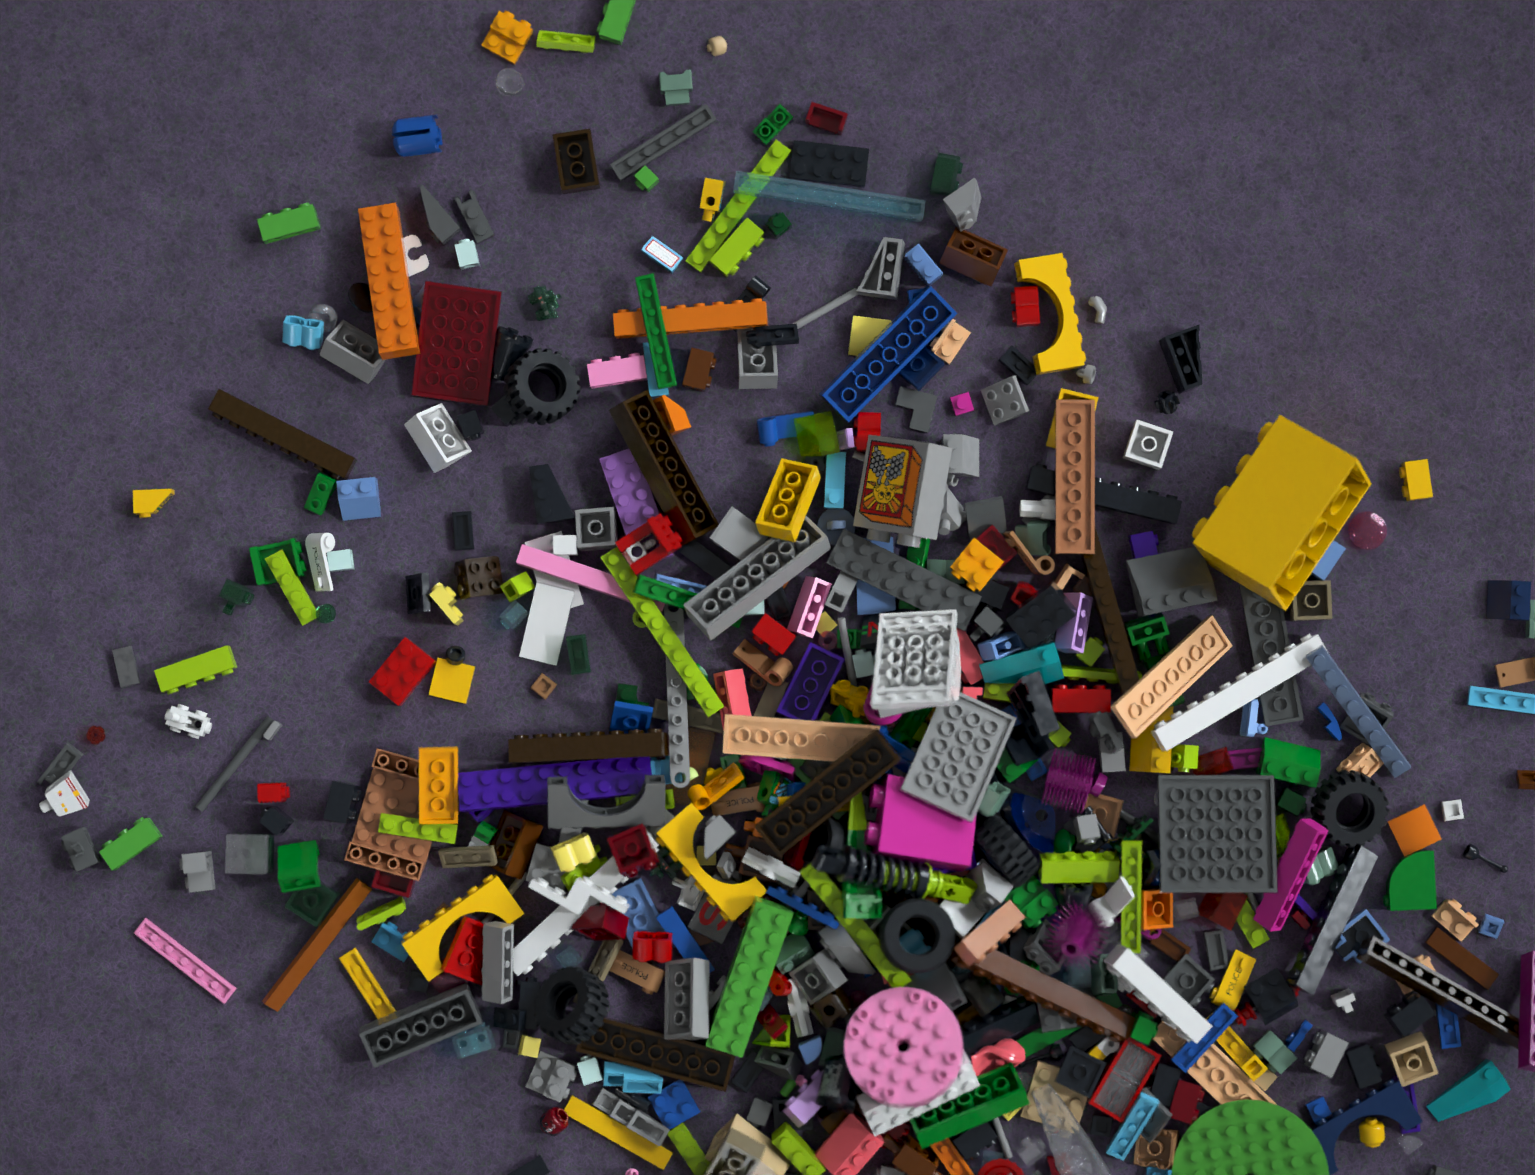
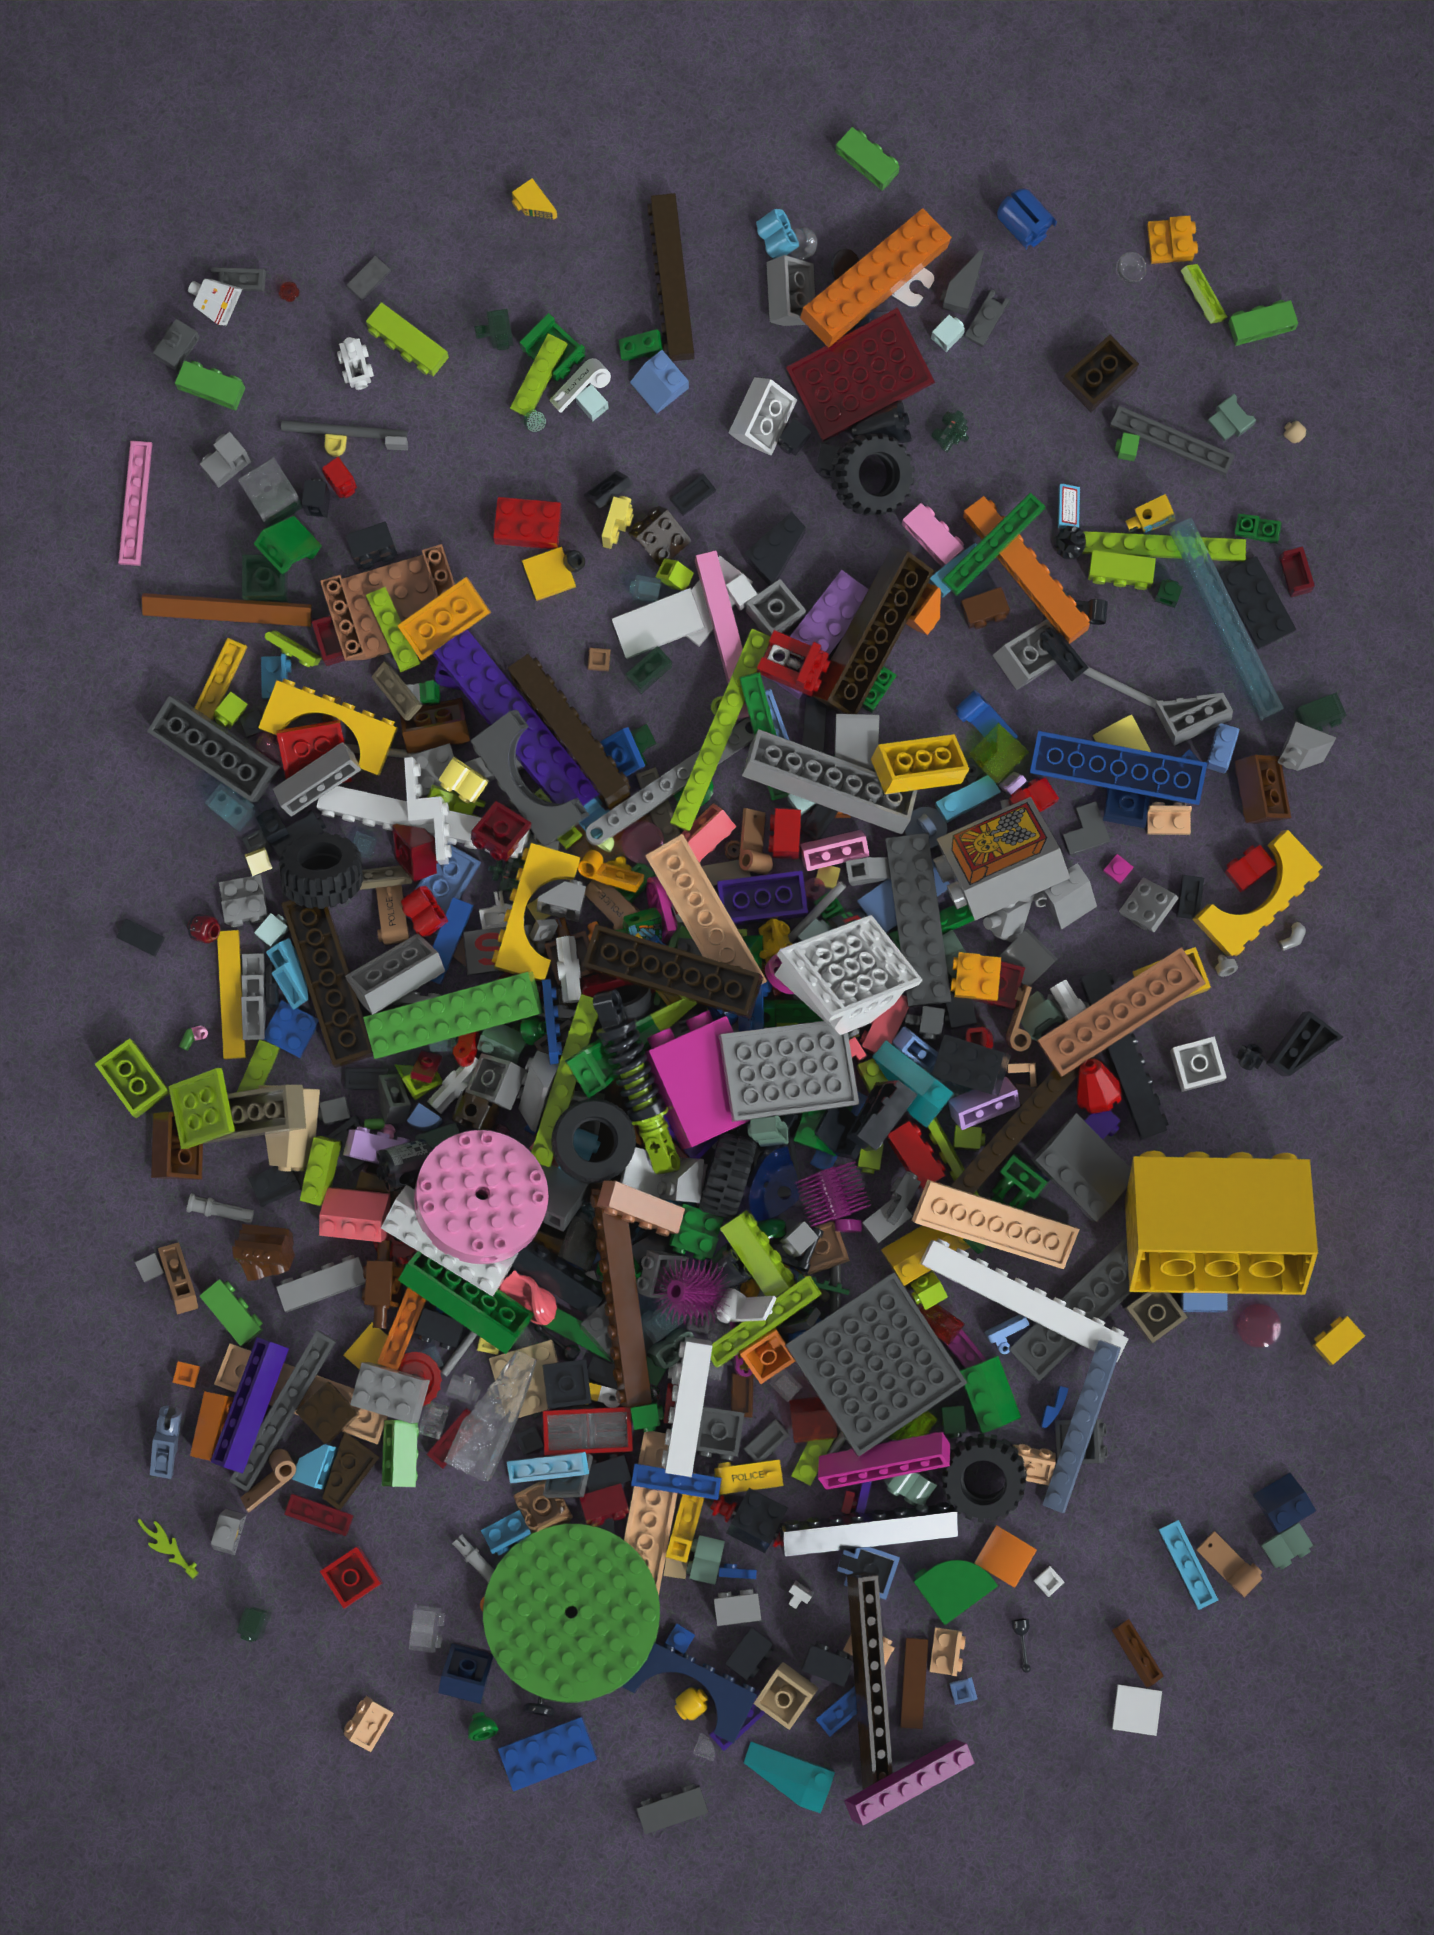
camera: 55 degrees right, 5 degrees down
none -> lime brick [213,691,248,729]
none -> light yellow tile [324,434,347,457]
none -> clear pink dish [621,821,664,864]
none -> green slope [862,666,897,713]
none -> black gear [1054,526,1086,560]
none -> red cone [1077,1059,1121,1114]

